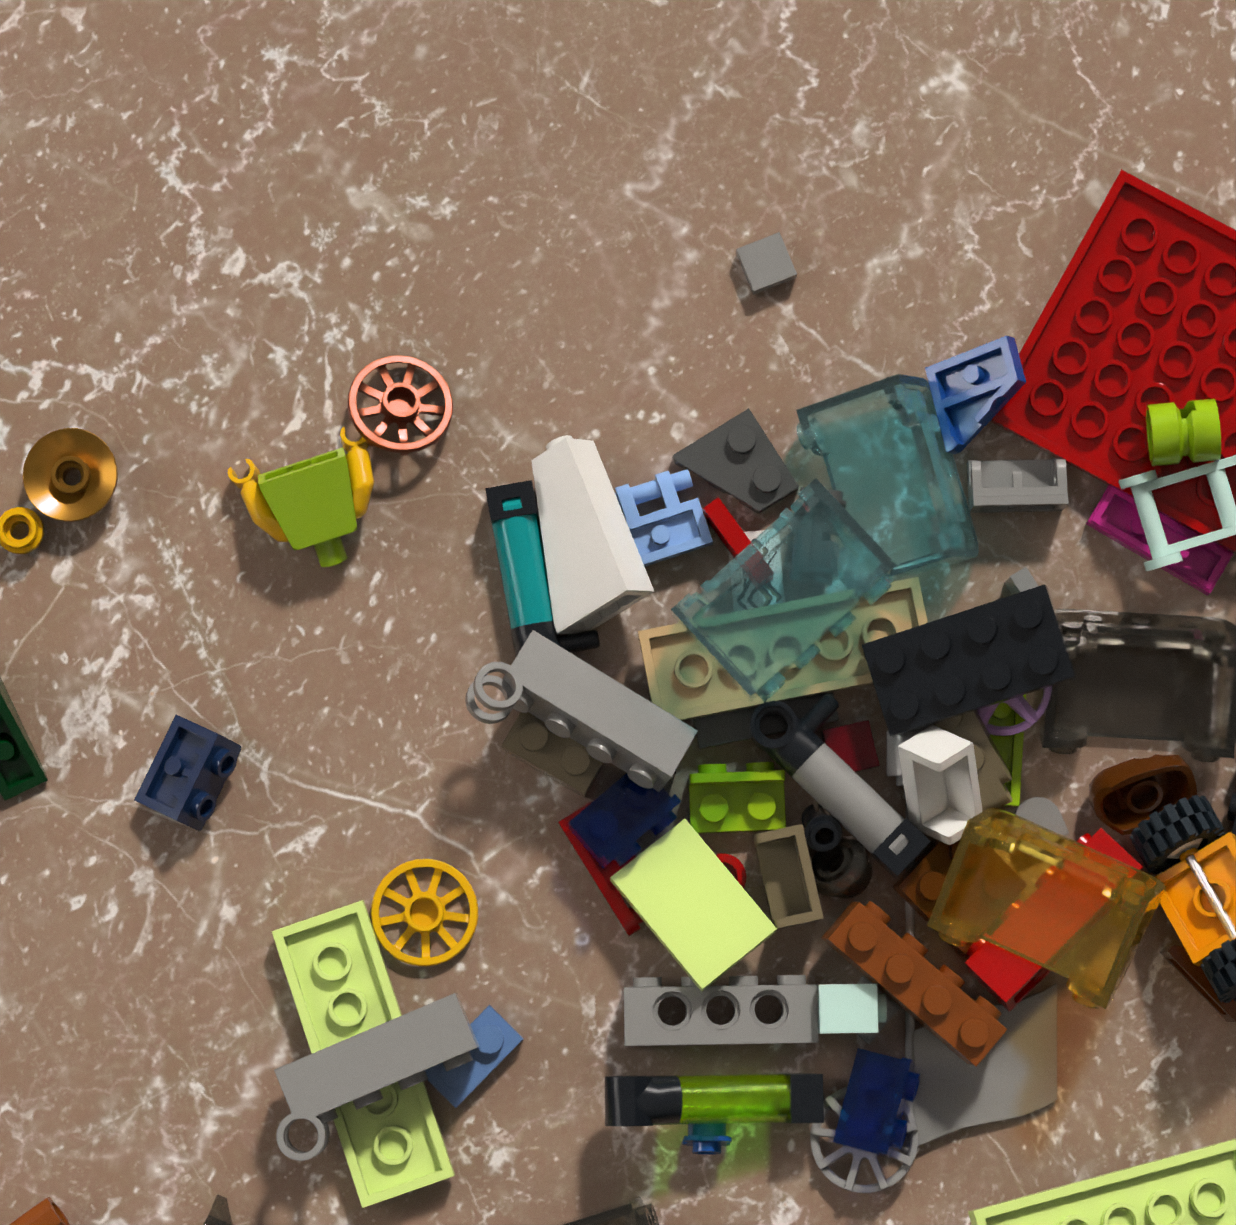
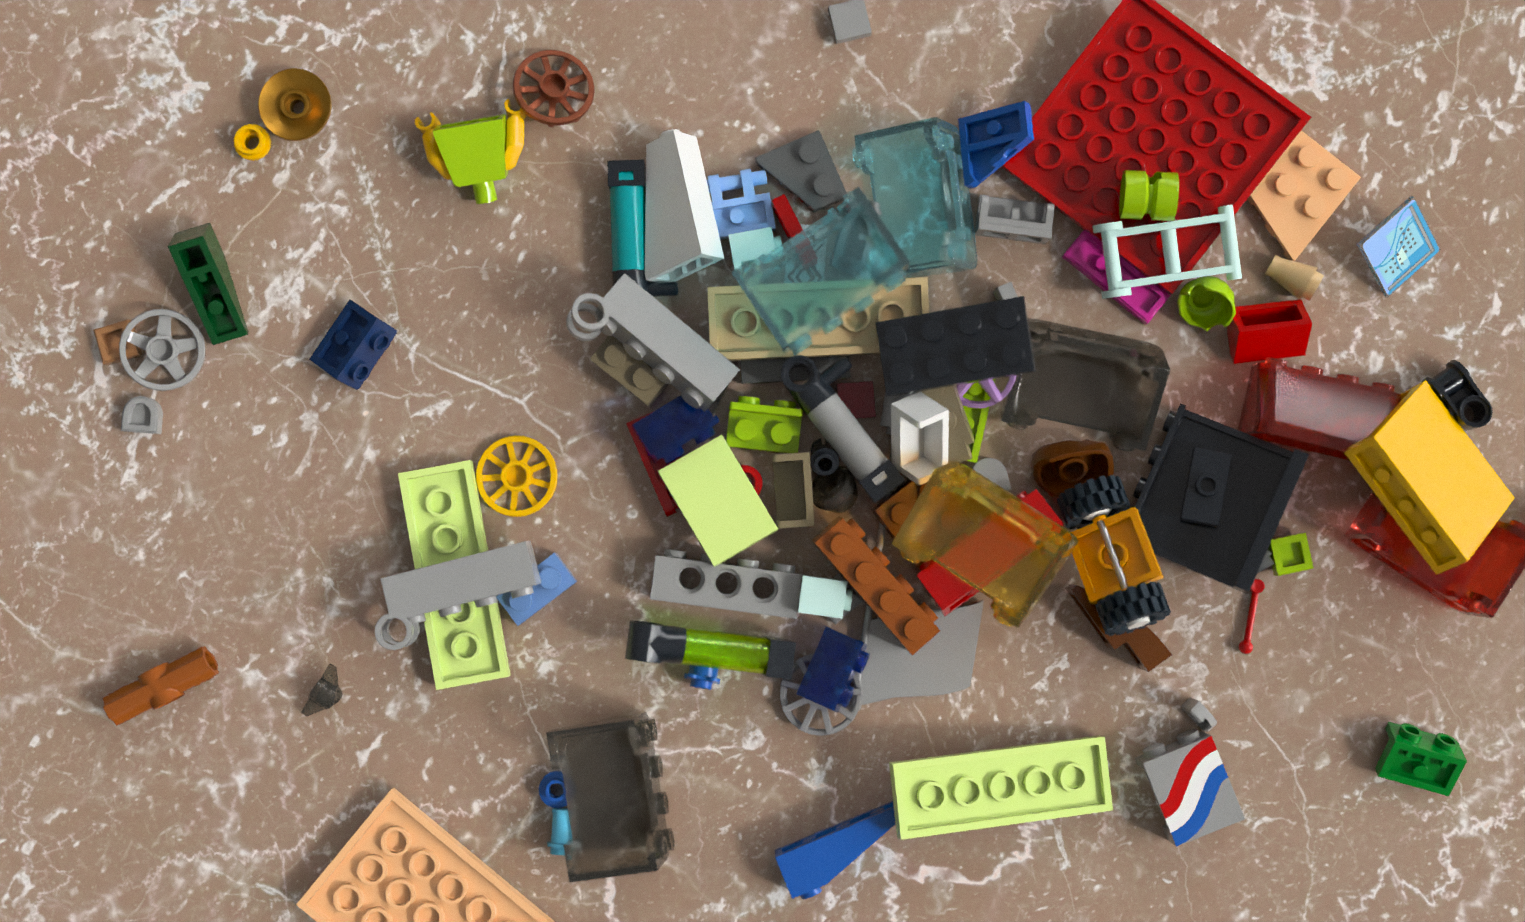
camera: 10 degrees right, 5 degrees up
none -> light aqua brick [728,227,784,276]

